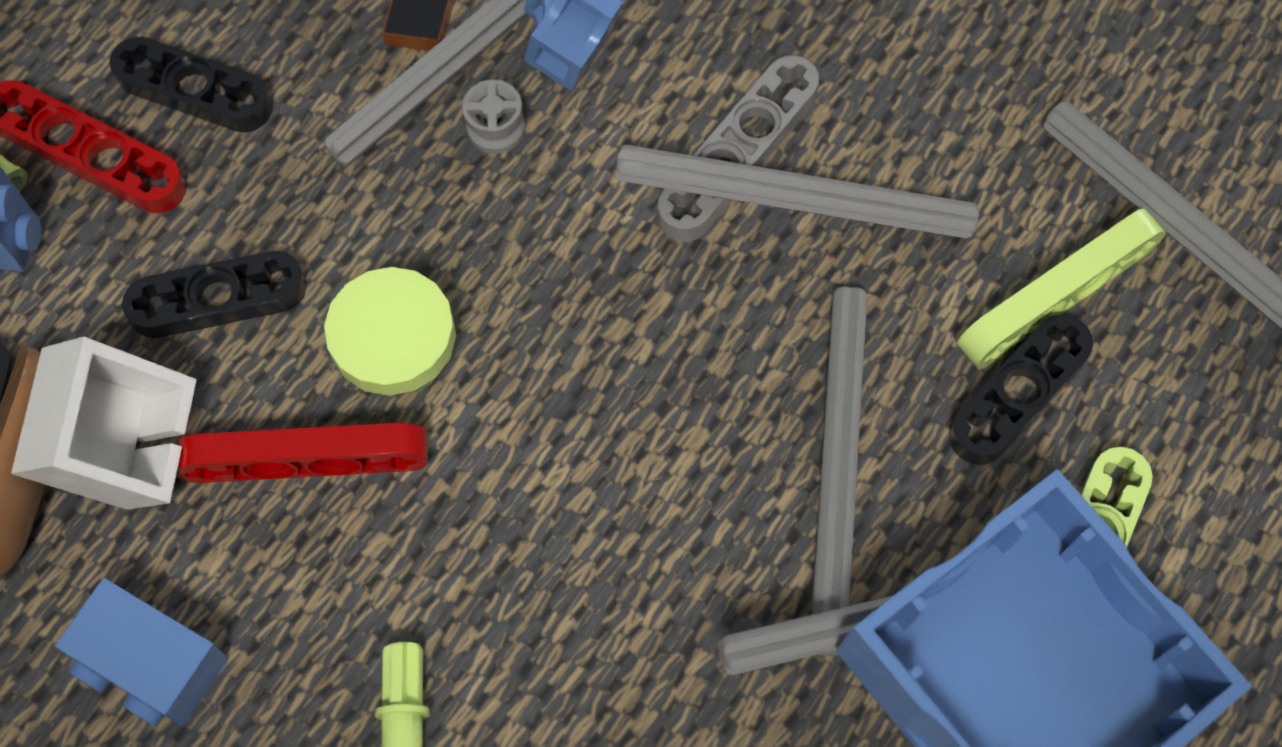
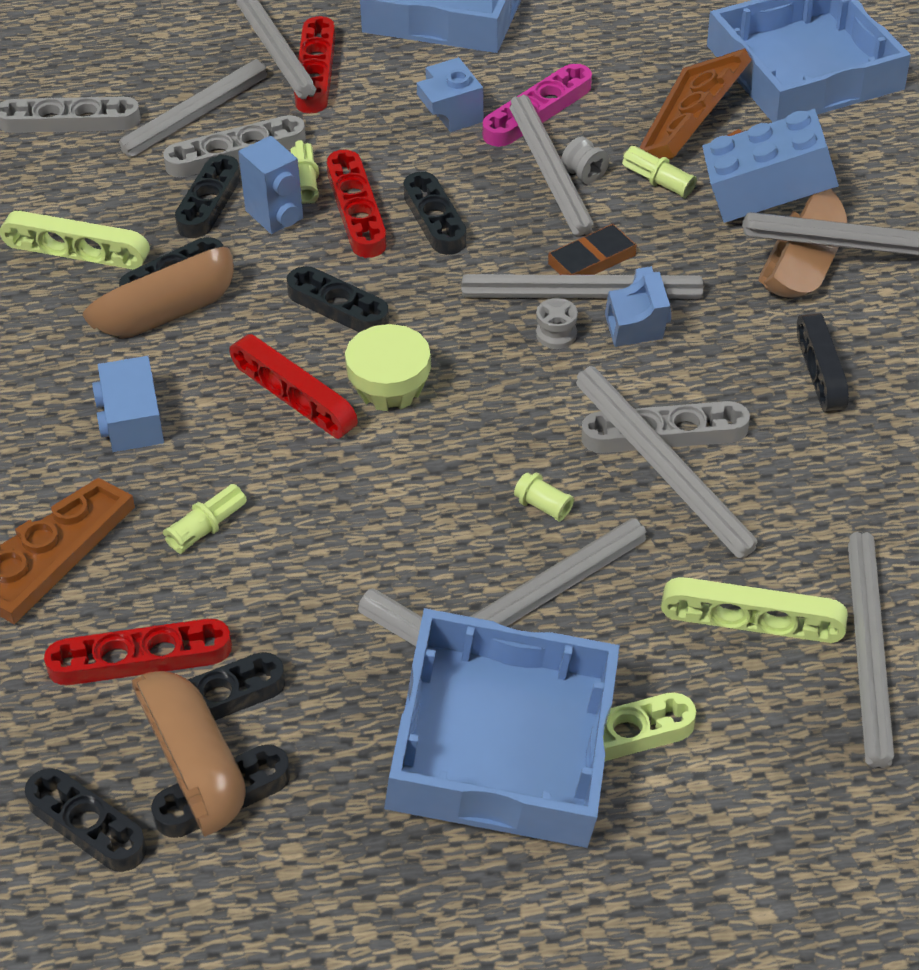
camera: 45 degrees right, 20 degrees down
white piece [11,337,197,509] -> none
black beam [950,315,1093,465] -> none
none -> yellowish green pin [514,472,574,522]

